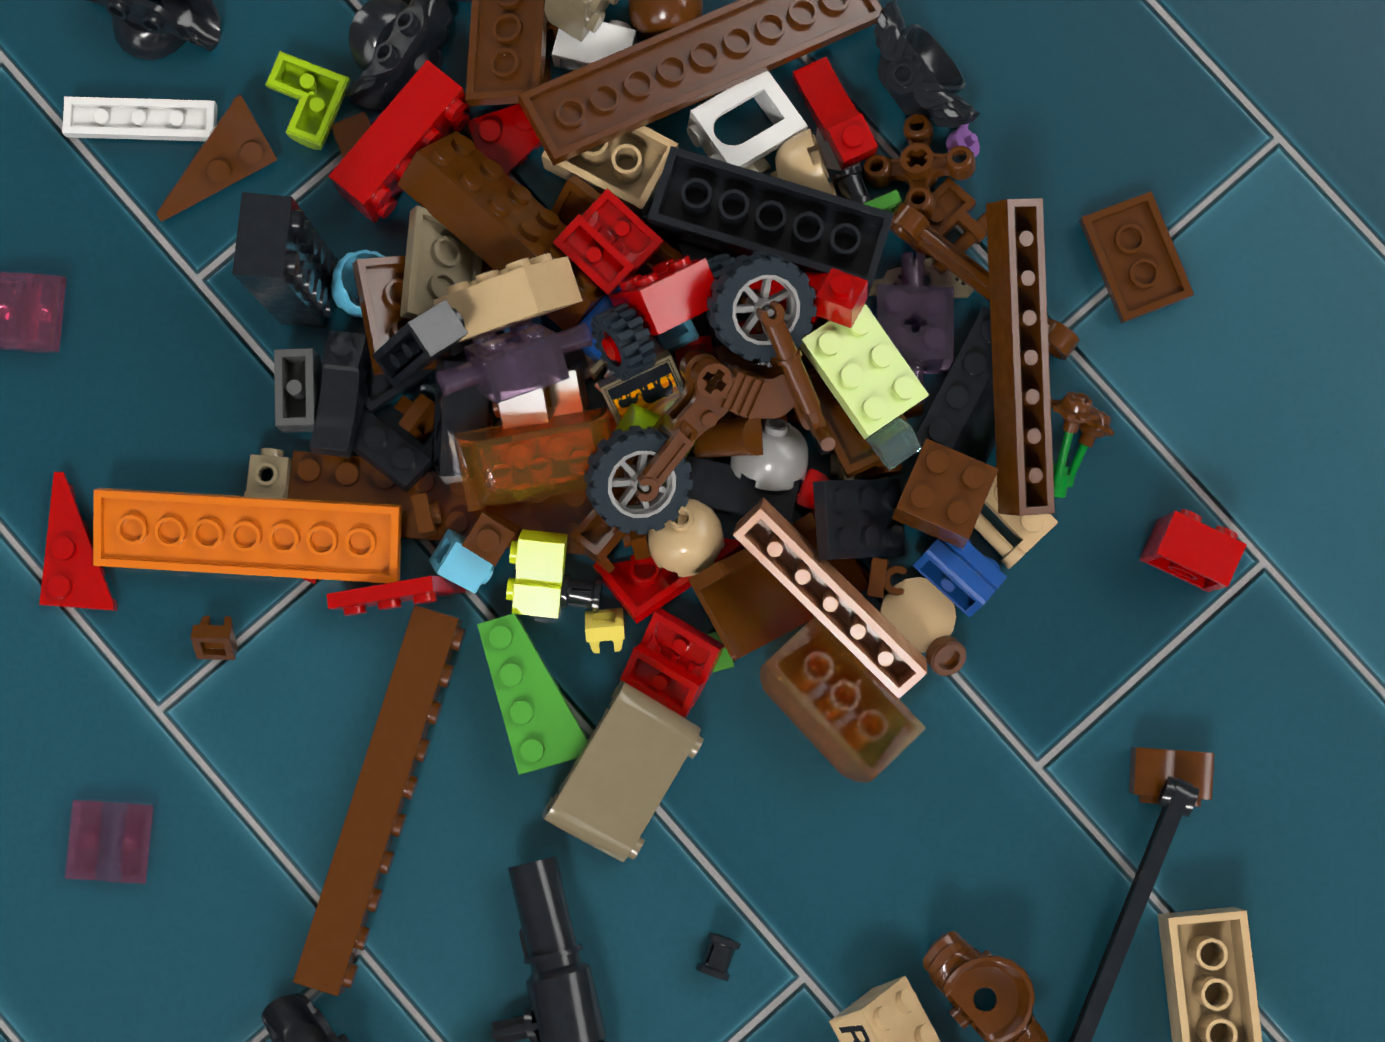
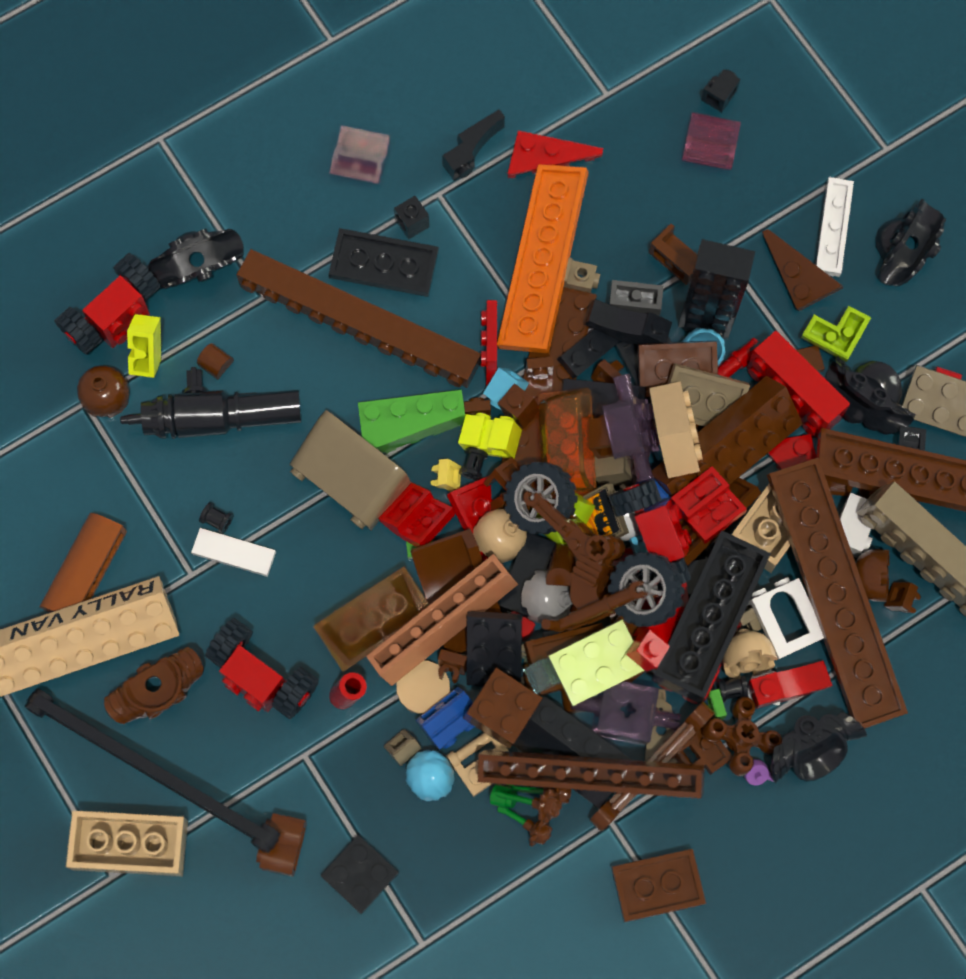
camera: 100 degrees right, 10 degrees down
reddish brown tile [190,616,238,660] -> none
black brick [372,299,468,387] -> none
reddish brown tile [926,636,966,676] -> none
red brick [1139,509,1247,592] -> none
none -> white tile [191,528,276,577]
none -> reddish brown brick [197,343,234,380]
none -> brick [205,618,319,719]
none -> black plate [321,835,399,915]
none -> black plate [328,228,439,297]
none -> red brick [329,673,367,709]
none -> dark tan brick [384,729,422,767]
none -> black brick [394,195,430,240]
none -> medium azure hair [406,750,455,801]
none -> black slope [443,109,505,181]
none -> reddish brown plate [464,398,491,417]
none -> reddish brown panel [649,224,697,285]
none -> red pin [718,338,760,377]

